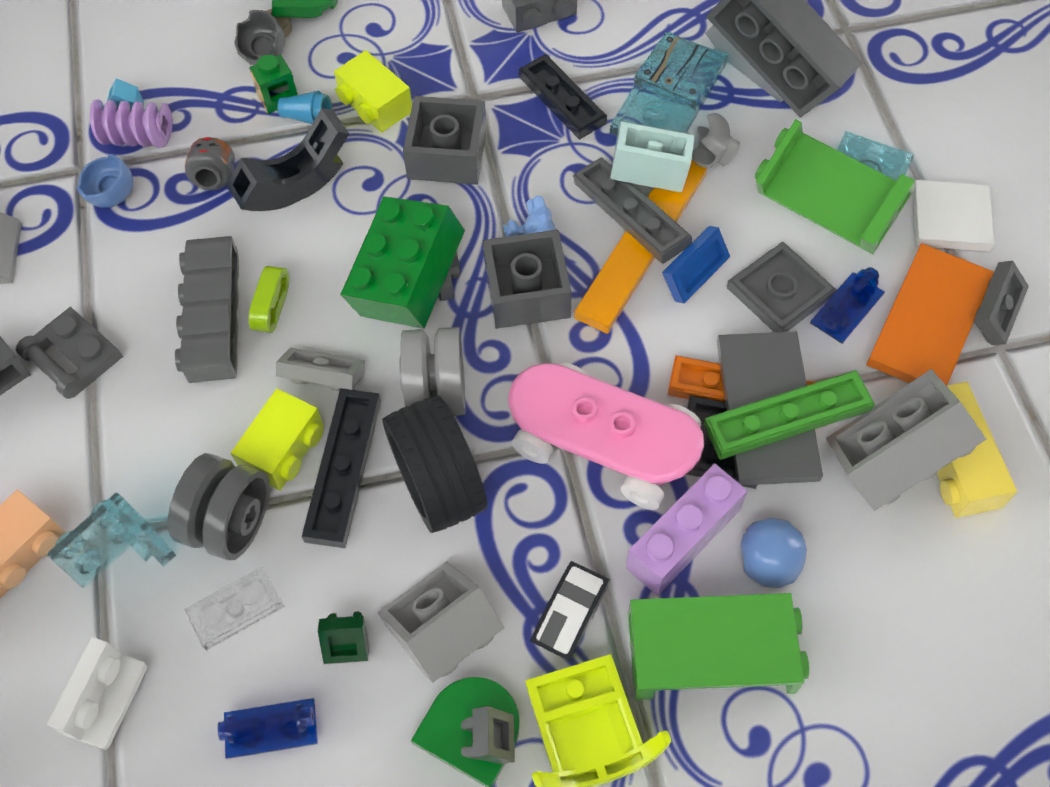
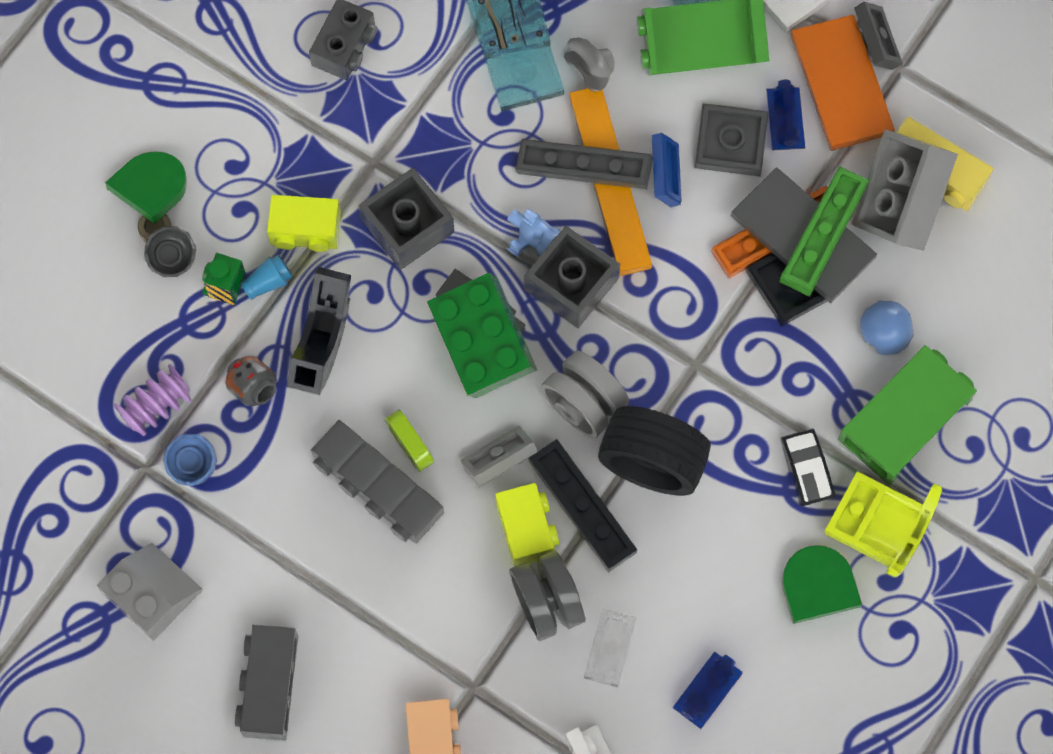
camera: 45 degrees left, 10 degrees up
dark grey plate [15,306,123,399] -> none
clear light blue bracket [47,492,176,588] -> none
medium azure piece [107,78,144,110] -> none
dark green tile [317,611,369,664] -> none
light grey slope [378,562,505,683] -> none
dark grey tile [461,706,515,765] -> none
bright pink piece [508,363,704,510] -> none
black tile [519,54,607,140] -> none
light aqua slope [610,121,694,192] -> none
lavender brick [626,464,748,596] -> none

